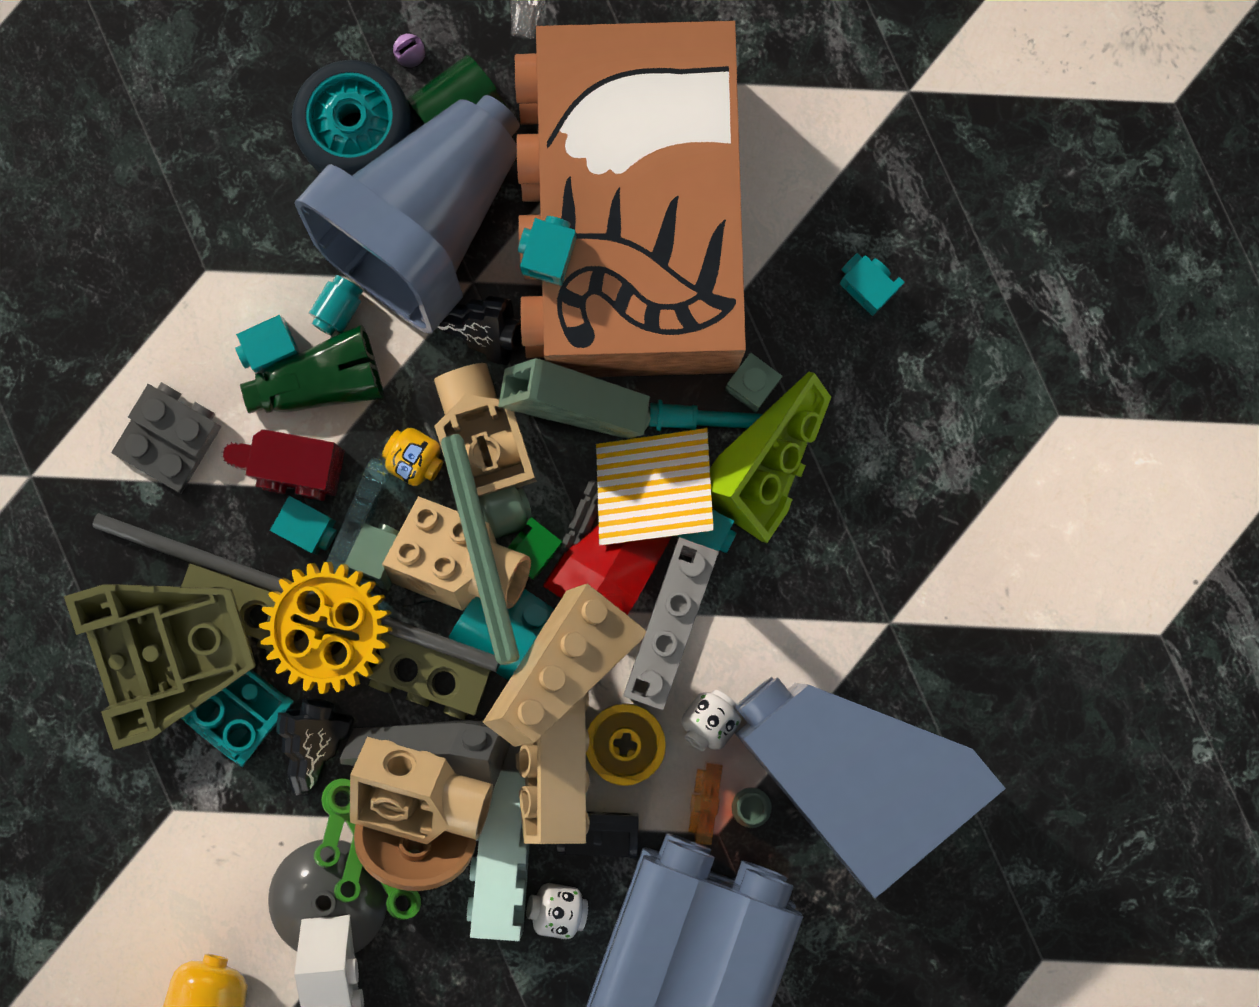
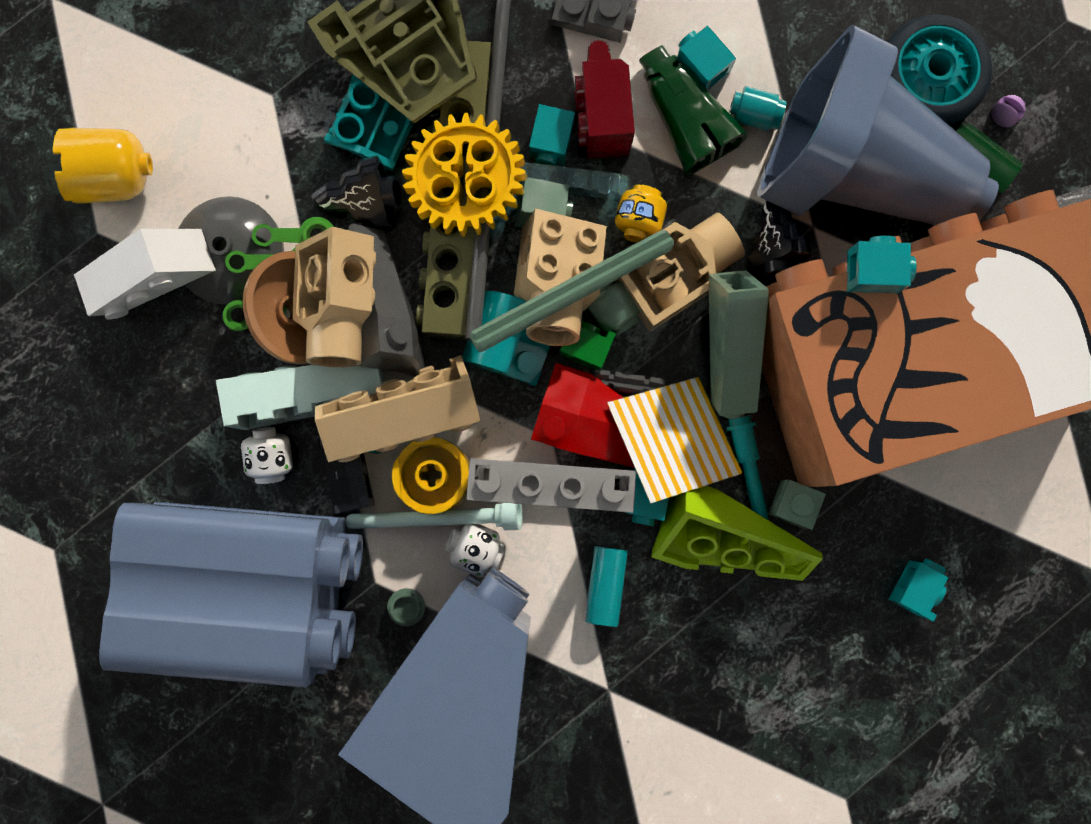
camera: 80 degrees right, 0 degrees up
tan wedge [482,583,646,747] -> none
clear orange hinge [688,761,723,845] -> none
none -> light aqua piece [346,503,523,531]
none -> teal piece [585,546,628,627]

